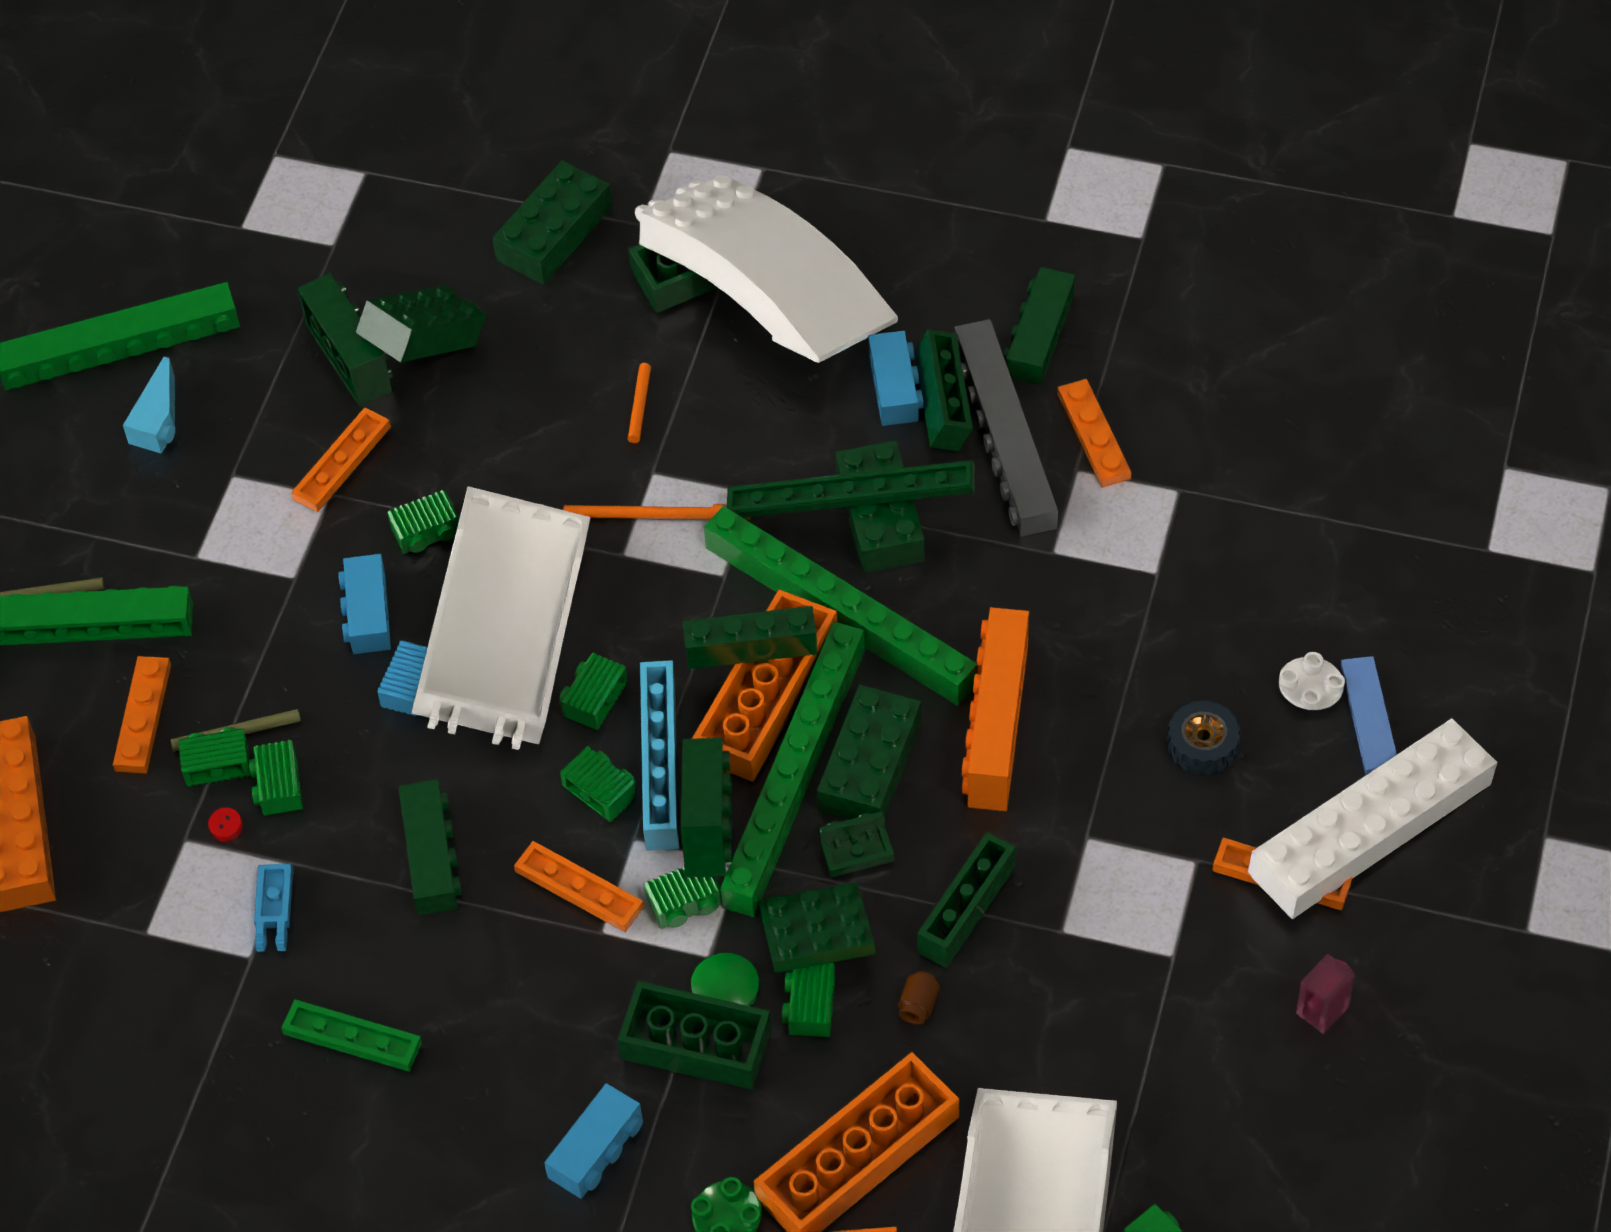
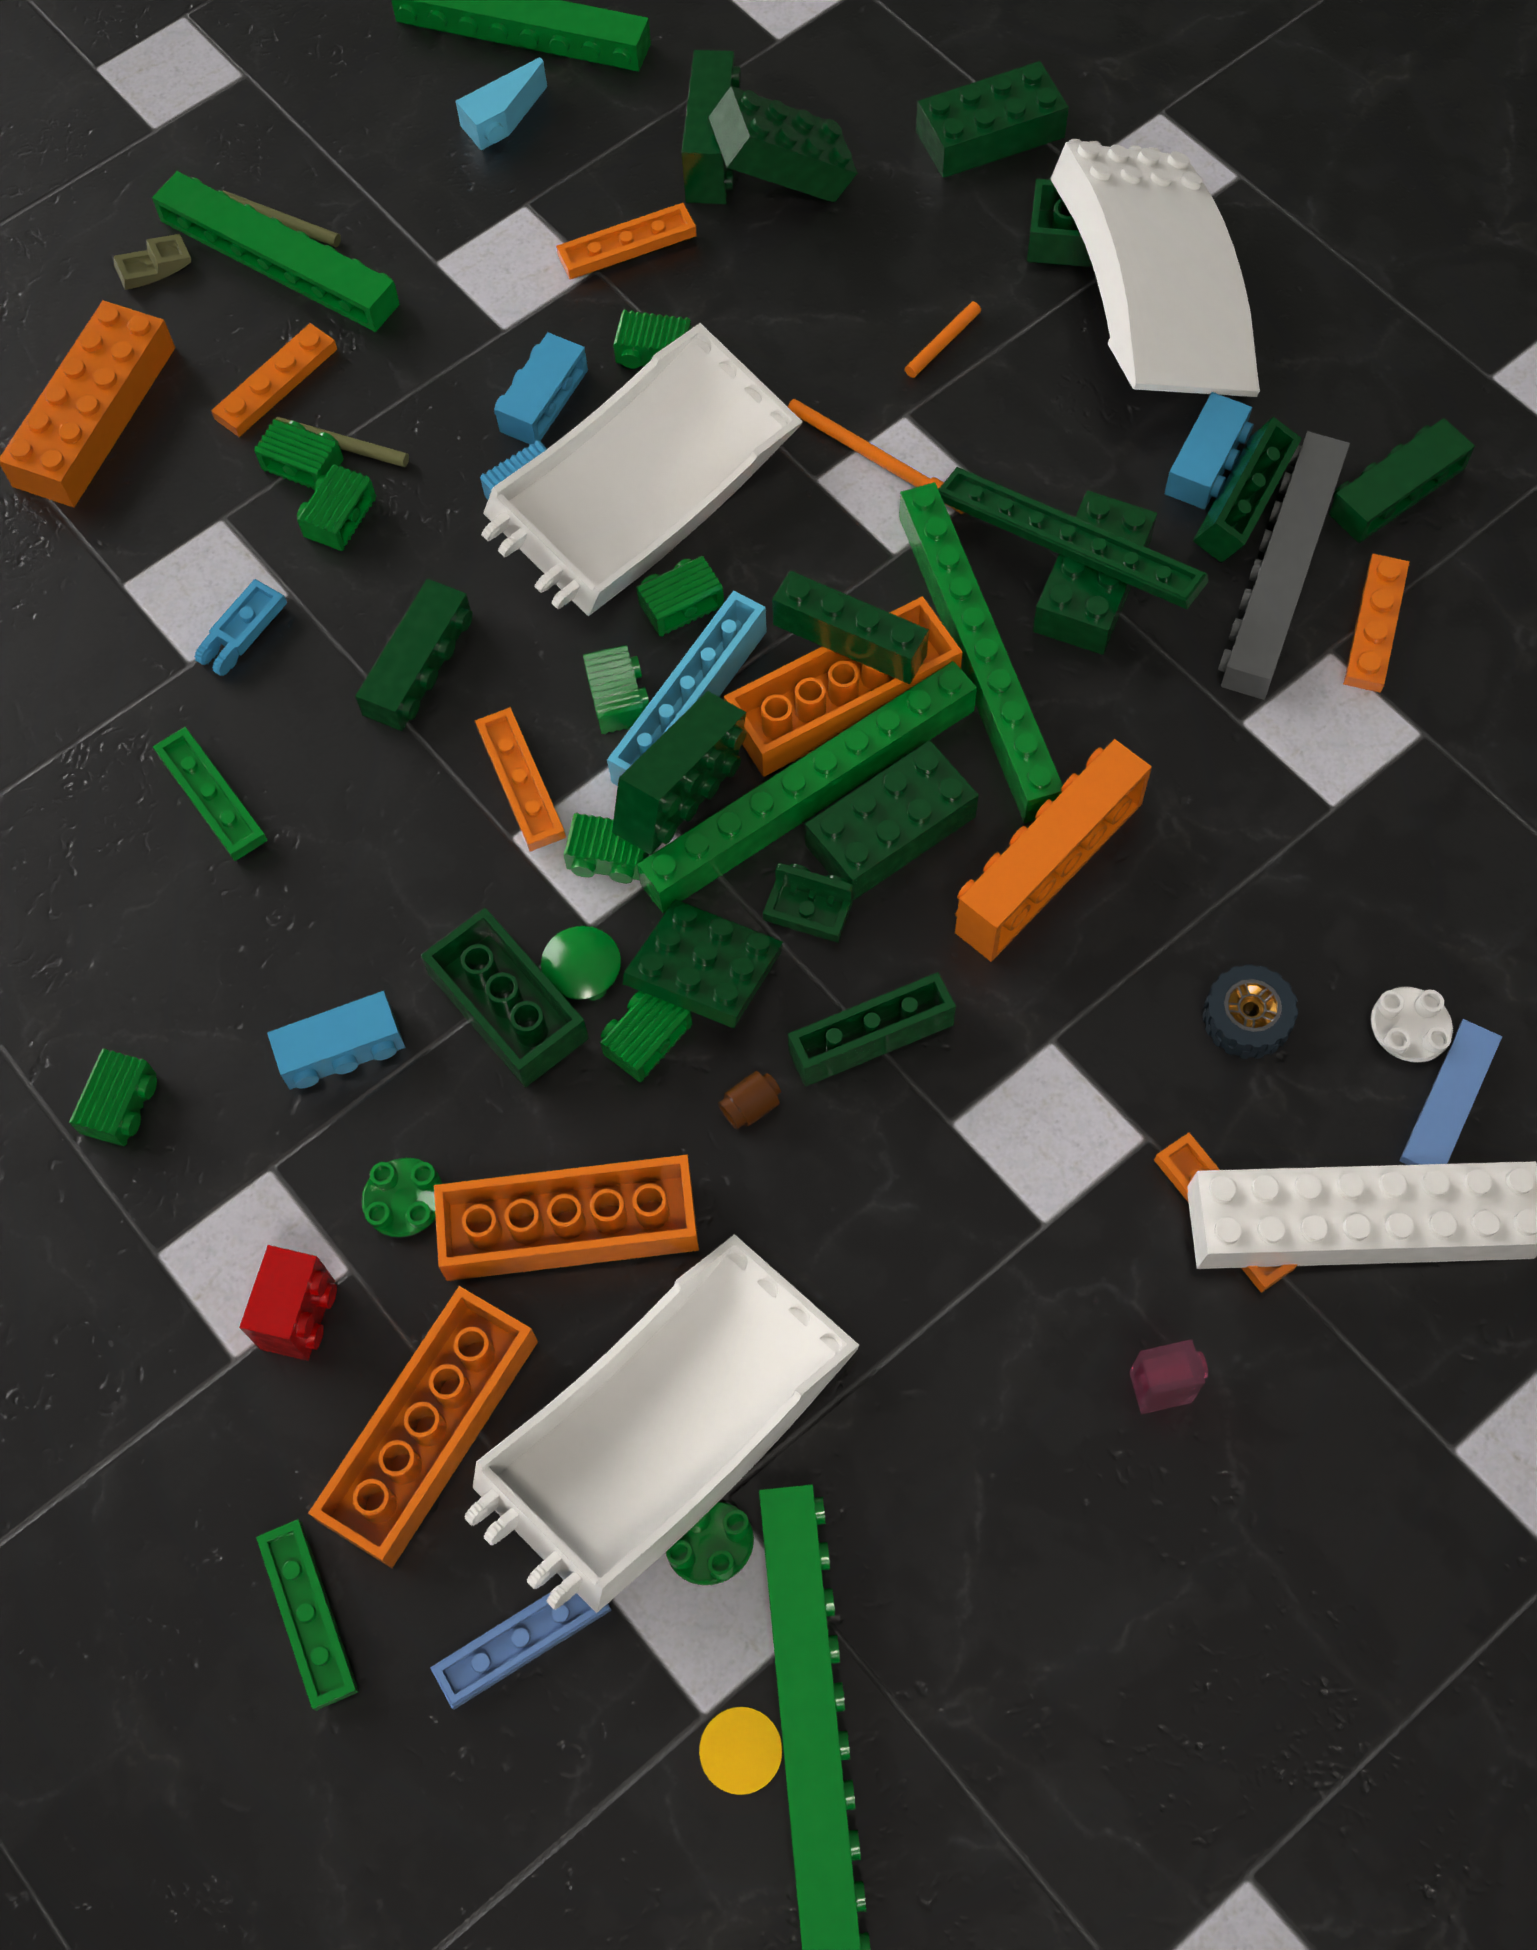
camera: 35 degrees right, 10 degrees up
red tile [208,808,243,842] -> none

